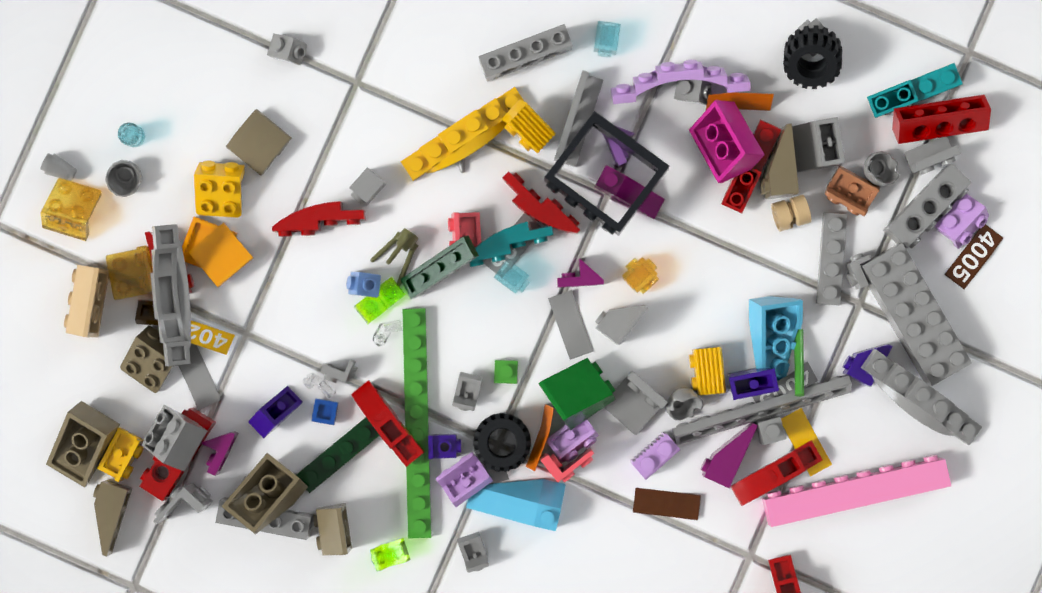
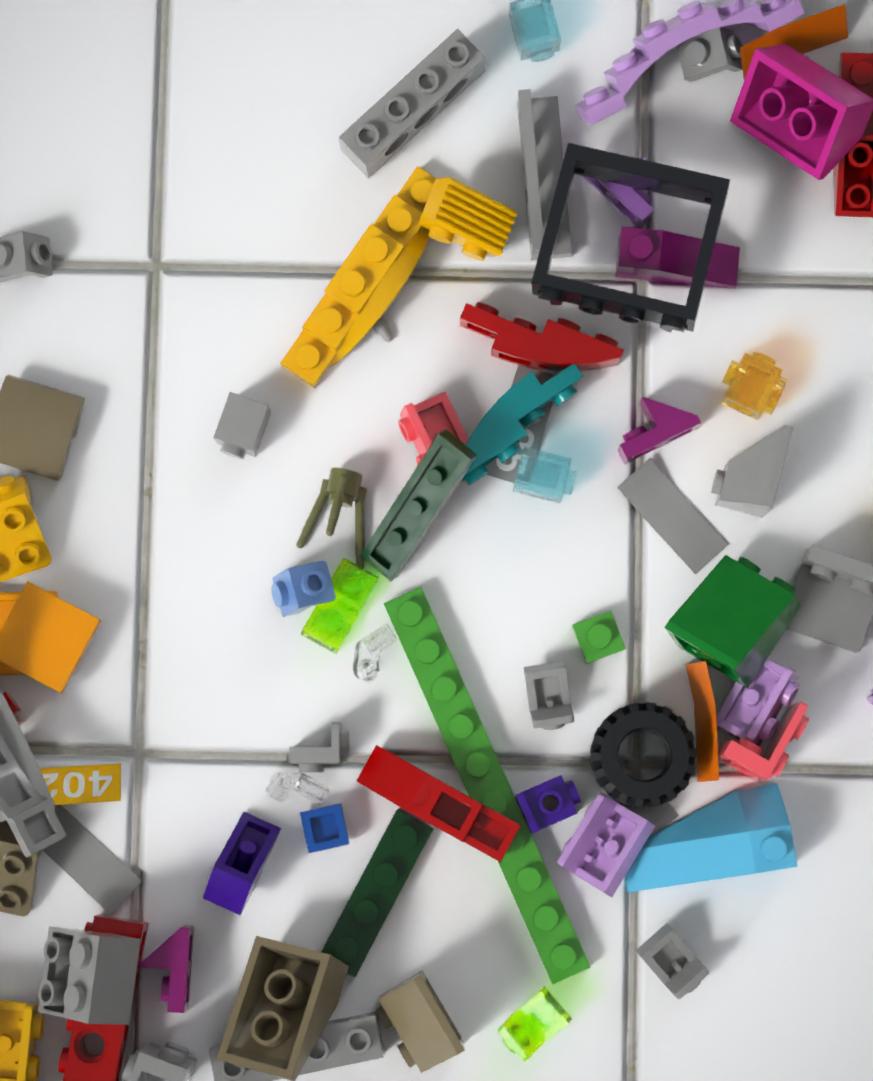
camera: 15 degrees left, 5 degrees down
red slope [272,201,366,237] -> none

